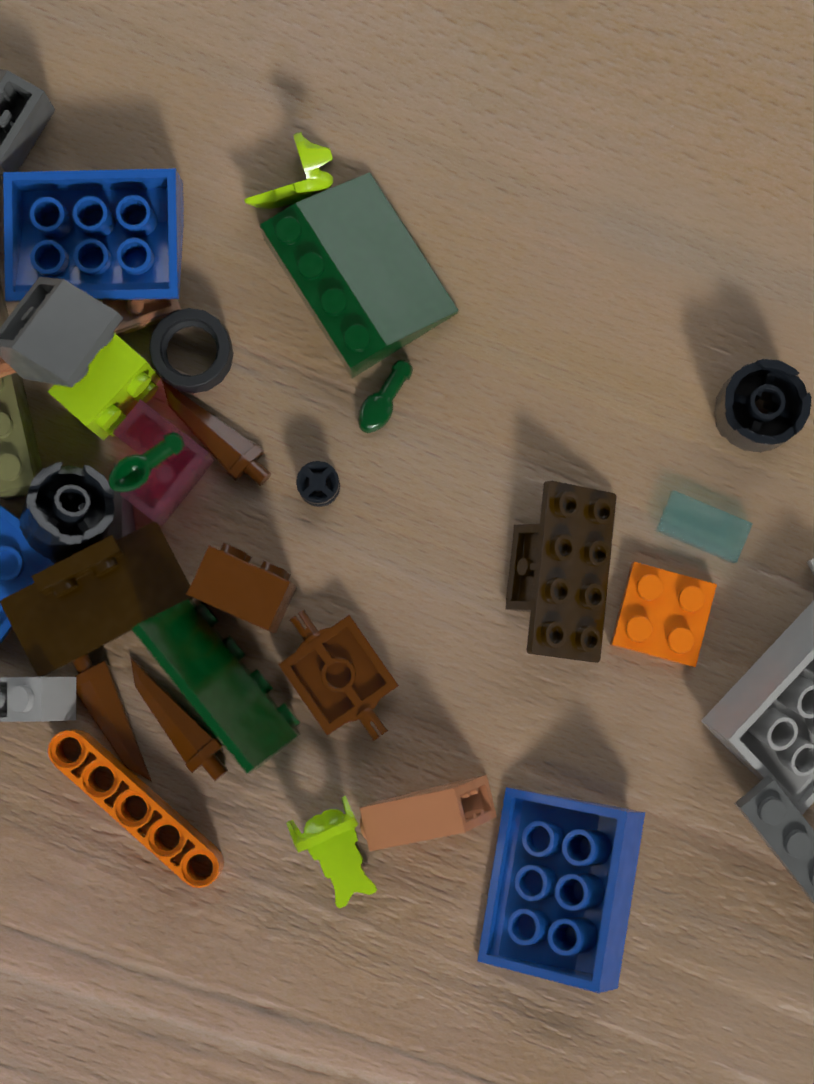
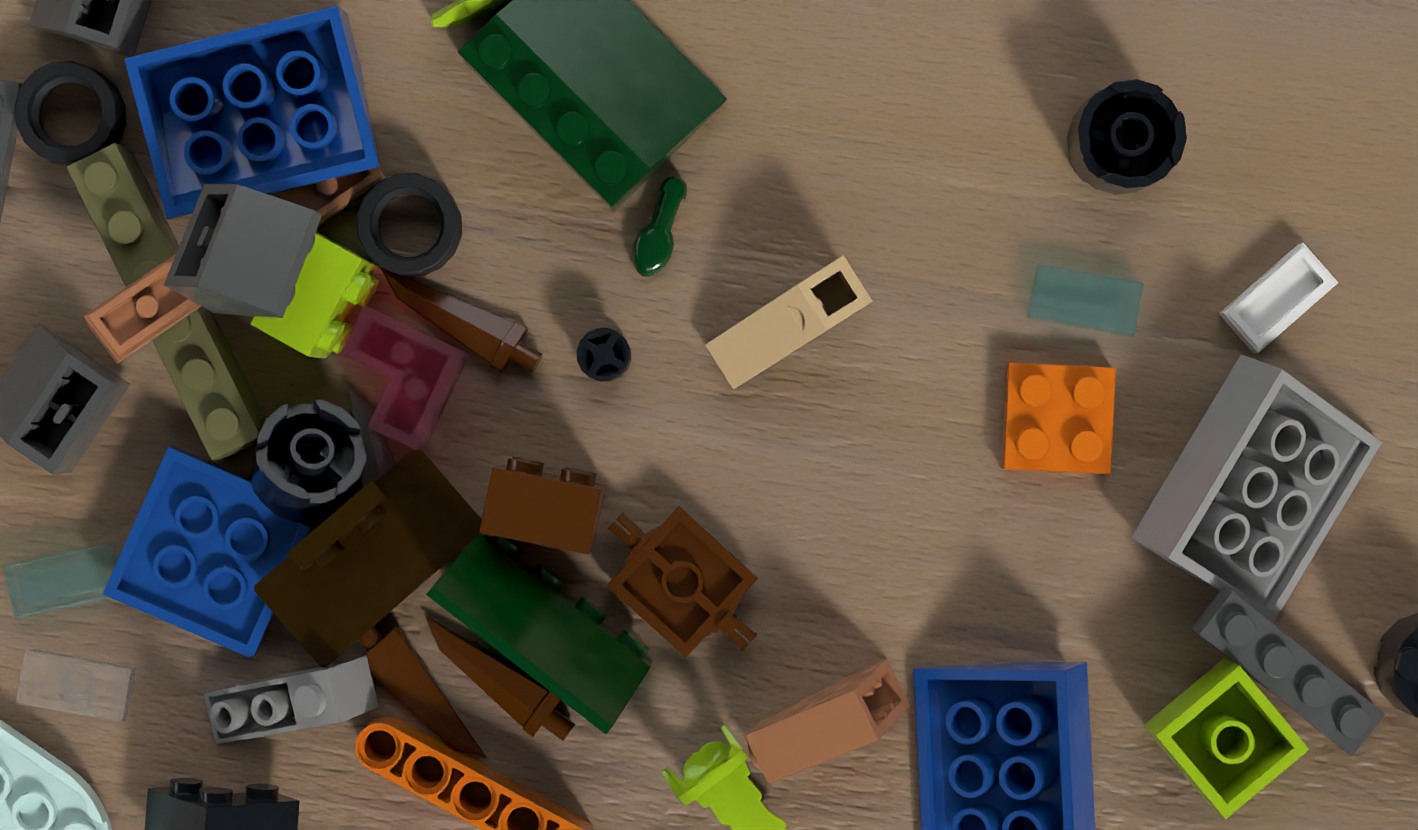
camera: 15 degrees left, 5 degrees up
dark green piece [108,432,184,492] -> none
dark brown bracket [505,481,617,663] -> none
none -> tan slope [705,255,873,390]
none -> lime brick [1143,658,1310,819]

